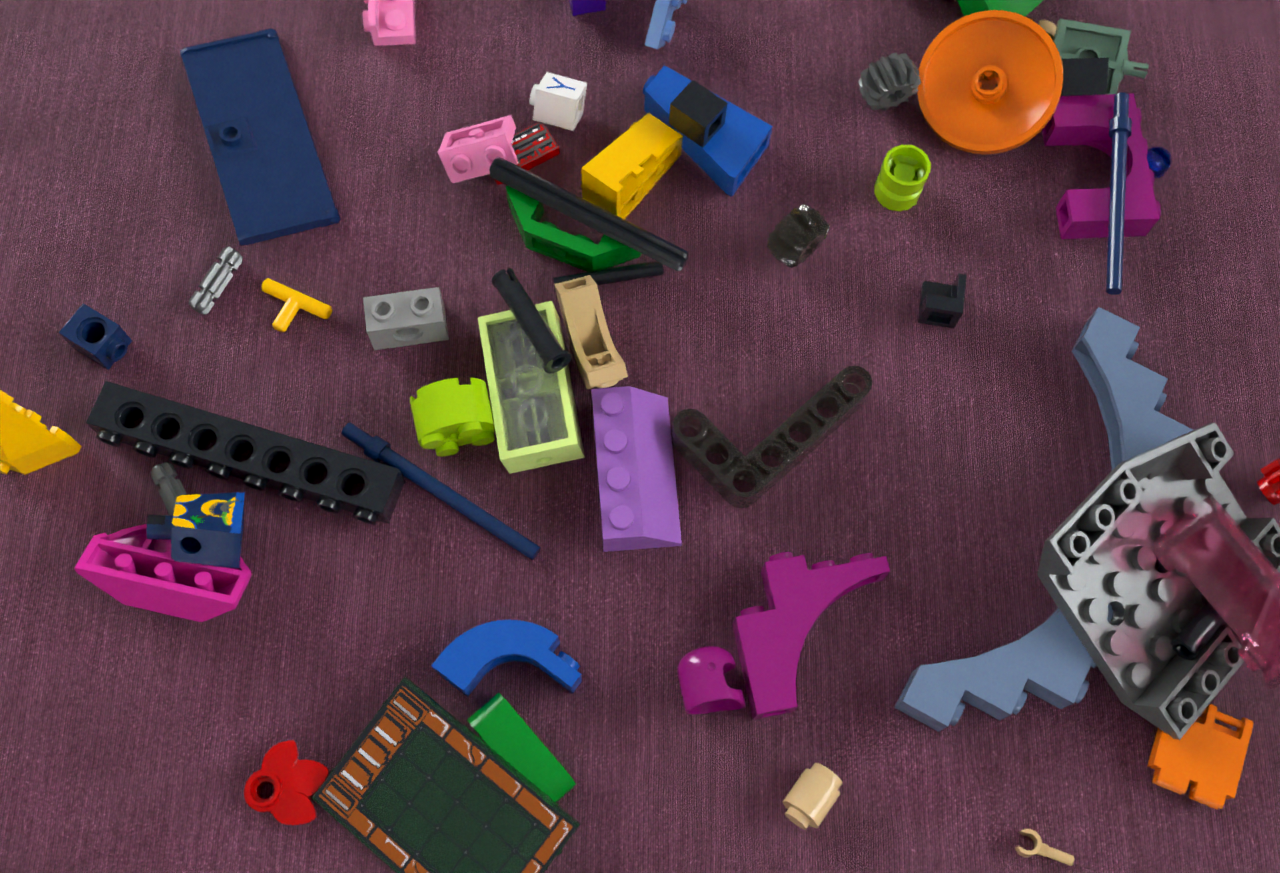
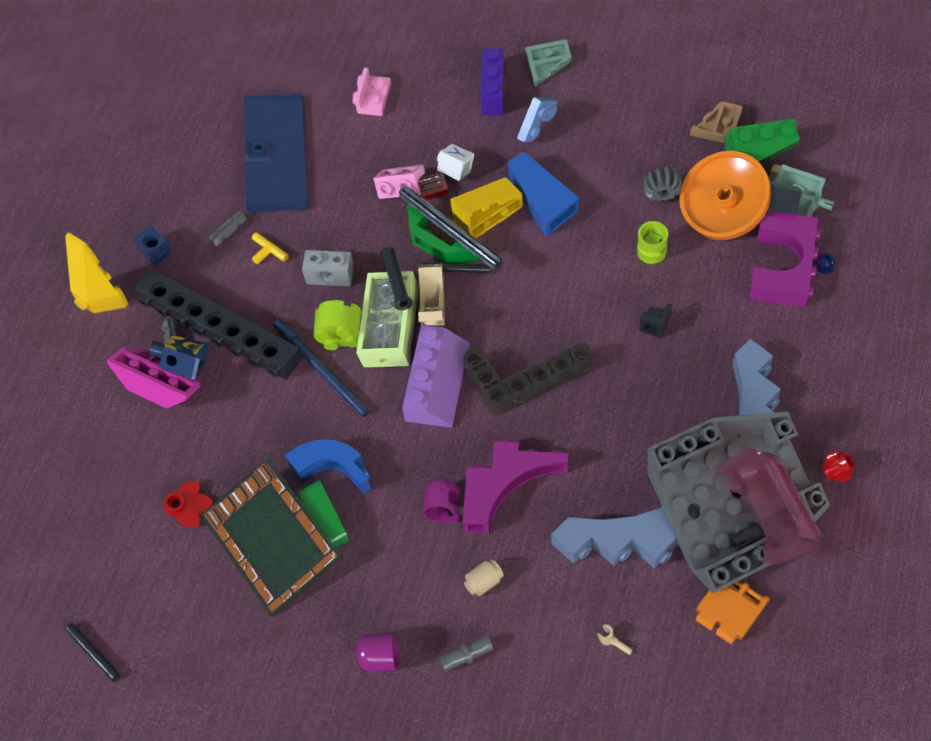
camera: 25 degrees right, 10 degrees down
black panel [669,81,728,148] -> none
clear smoke gear [767,204,830,268] -> none
dark blue bar [1106,93,1132,295] -> none

